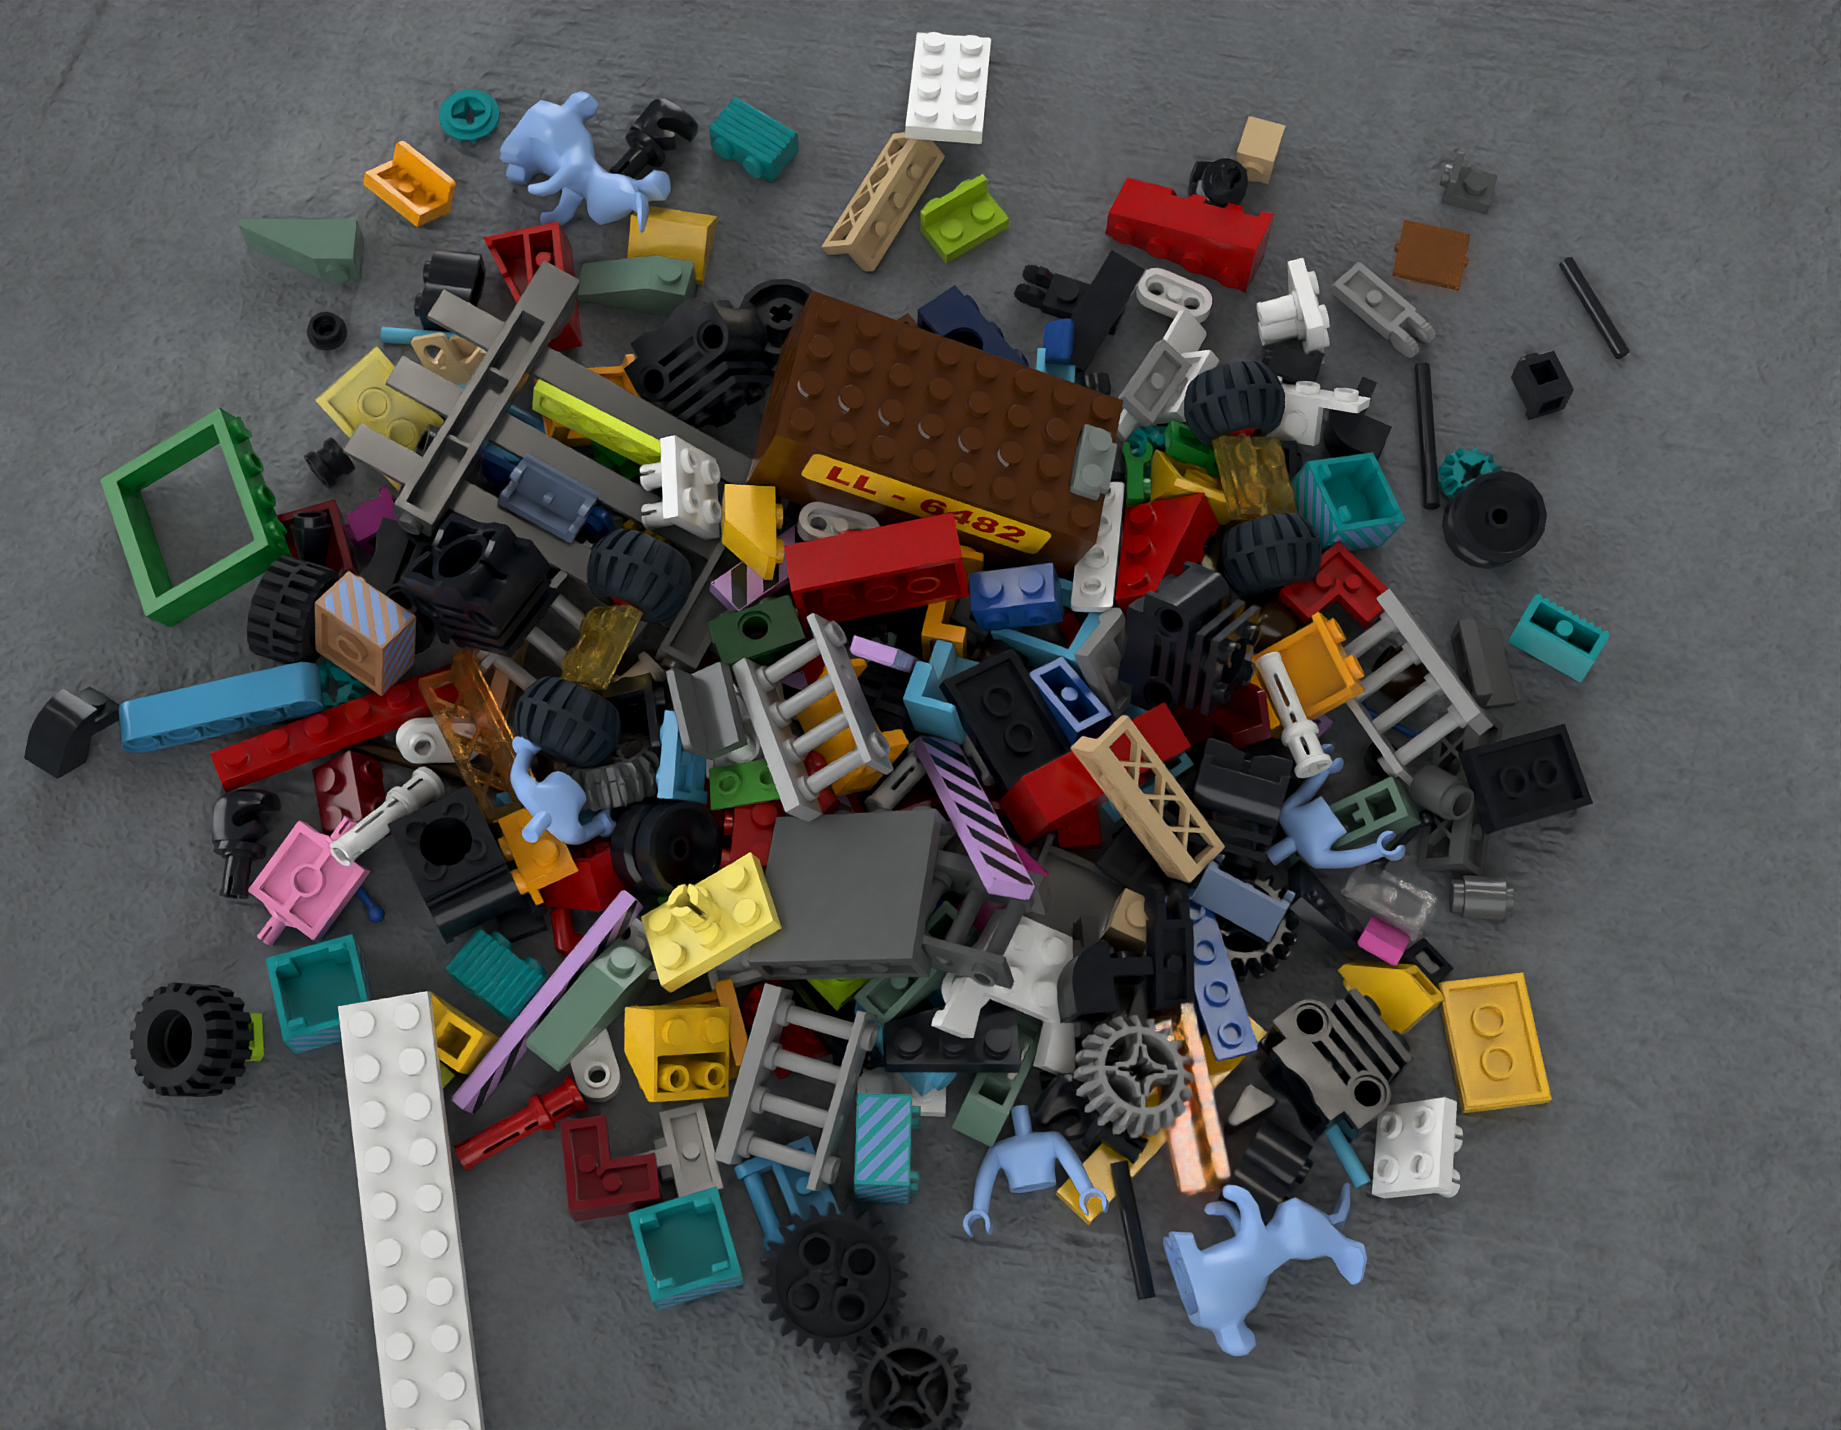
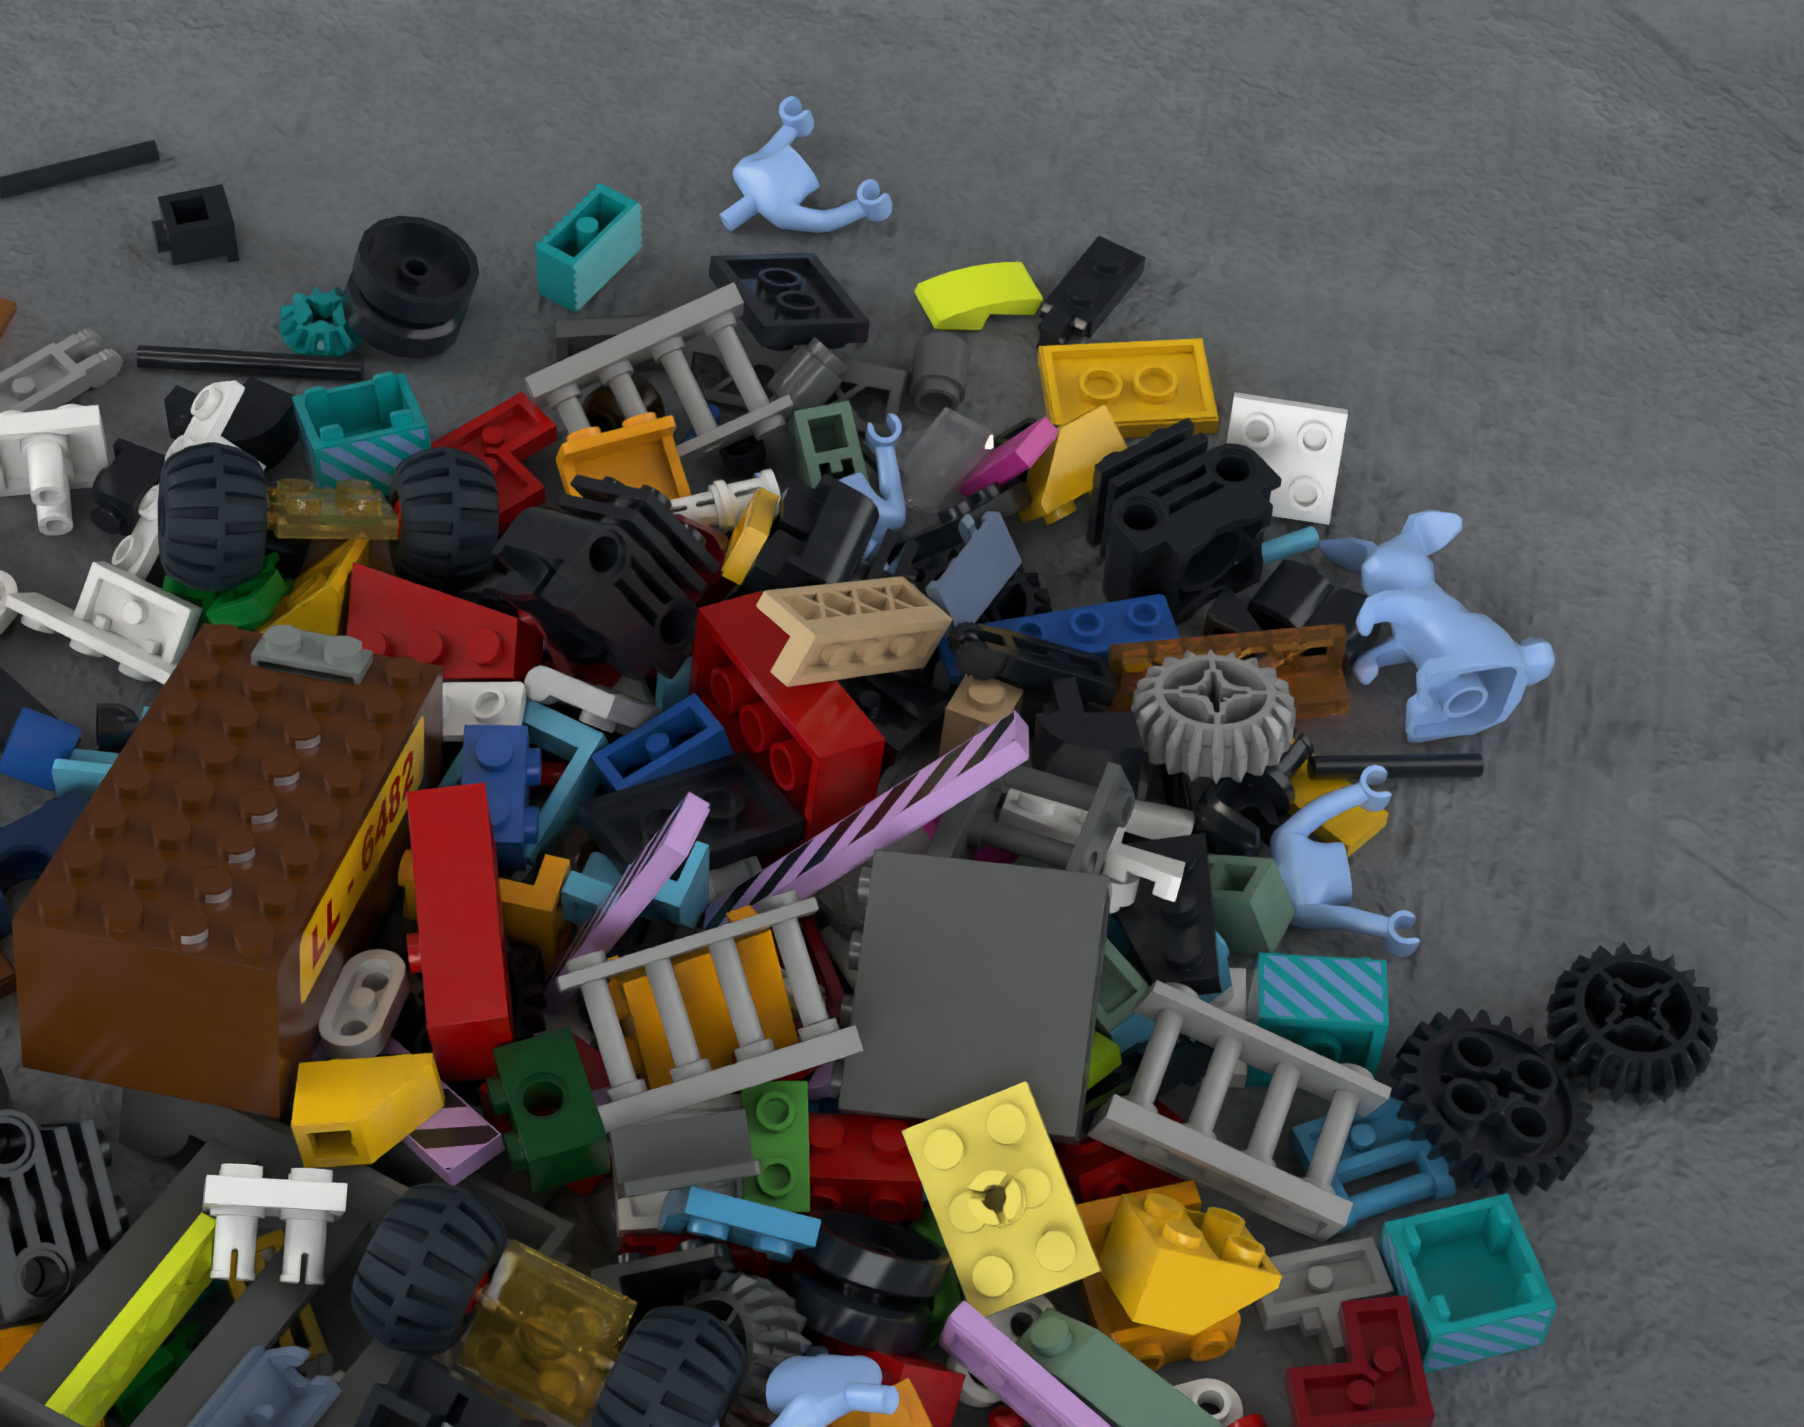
camera: 90 degrees left, 15 degrees down
light grey plate [1118,339,1192,427] -> none
none -> light blue piece [719,96,892,233]
none -> yellow tile [721,487,779,586]
none -> neon yellow slope [914,262,1044,330]
none -> black hinge [1036,236,1146,349]

